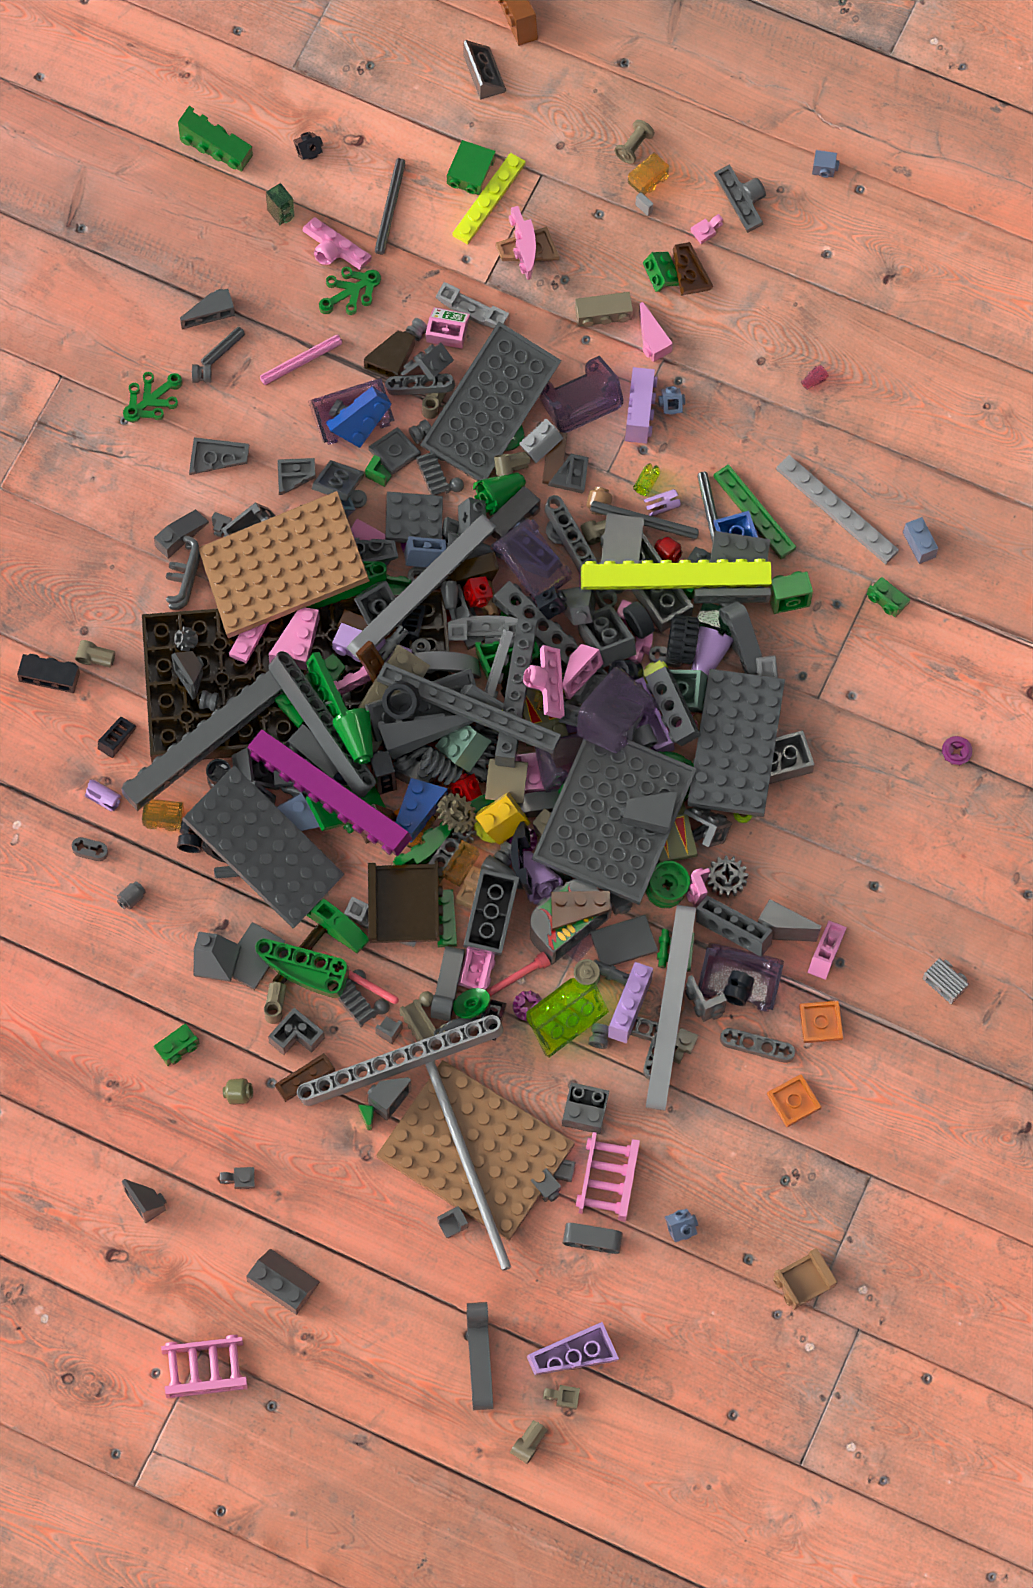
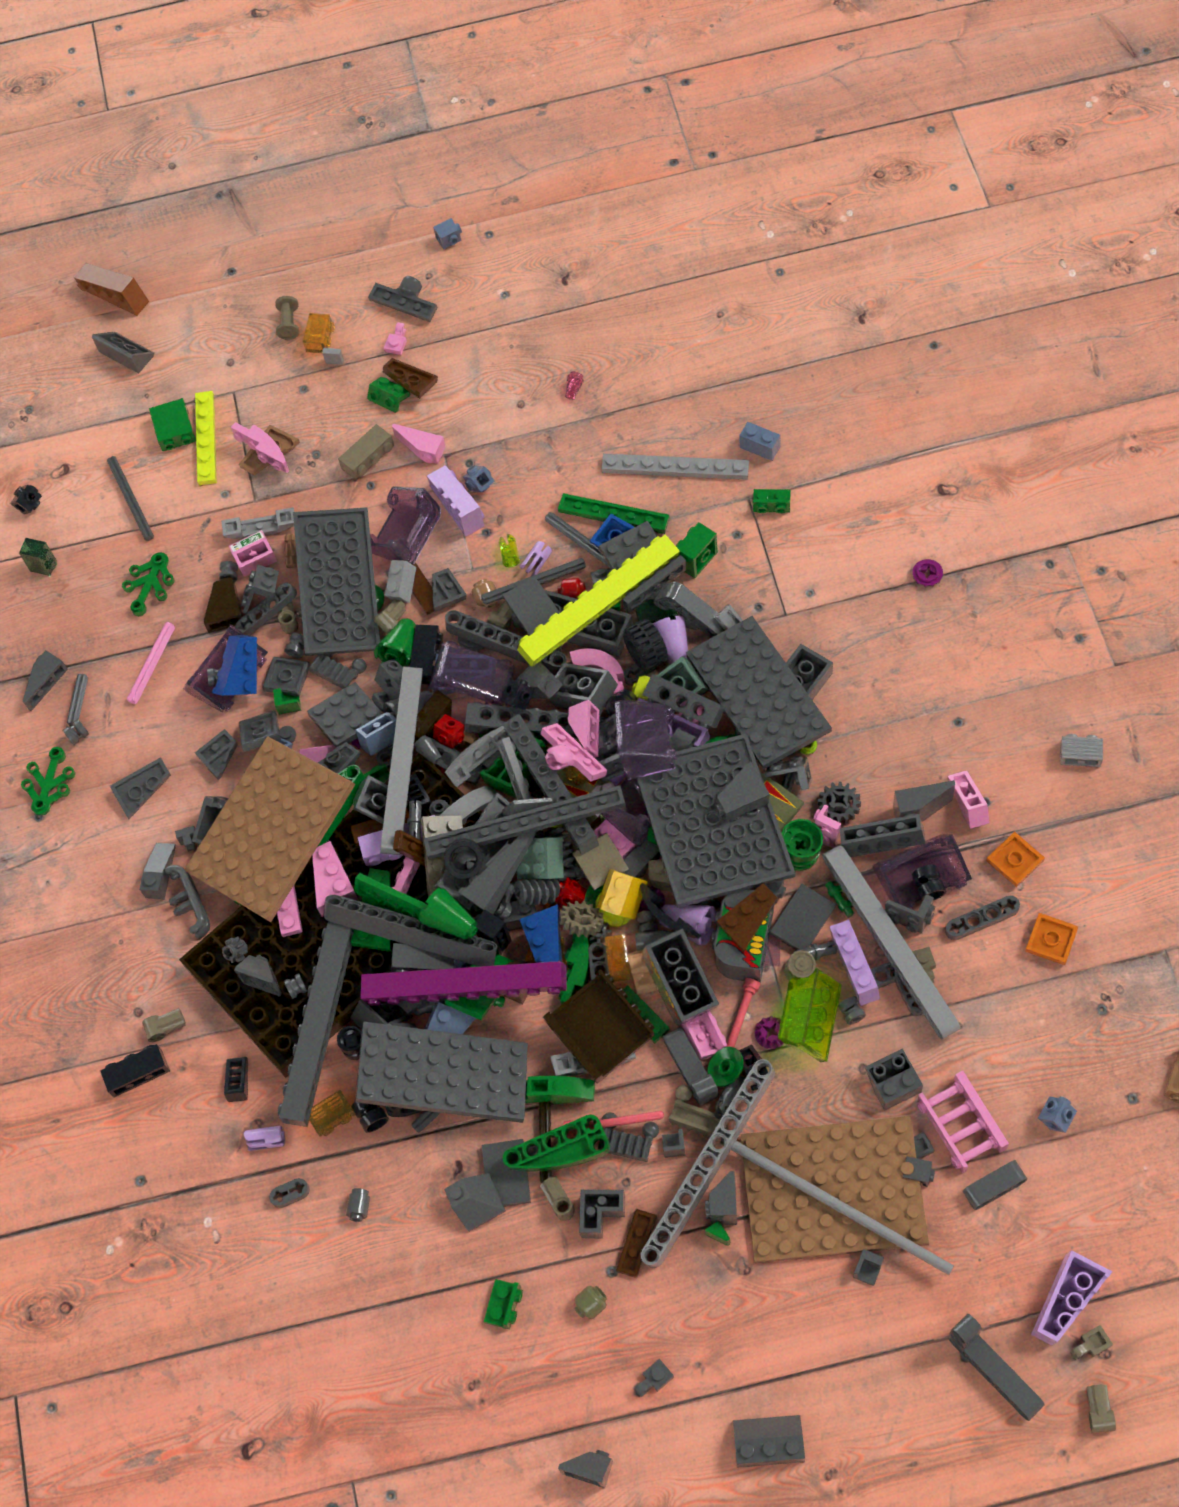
camera: 25 degrees left, 5 degrees down
bright pink plate [303,217,372,270] -> none
black tyre [623,601,655,639] -> none
none -> medium nougat axle [285,534,296,568]

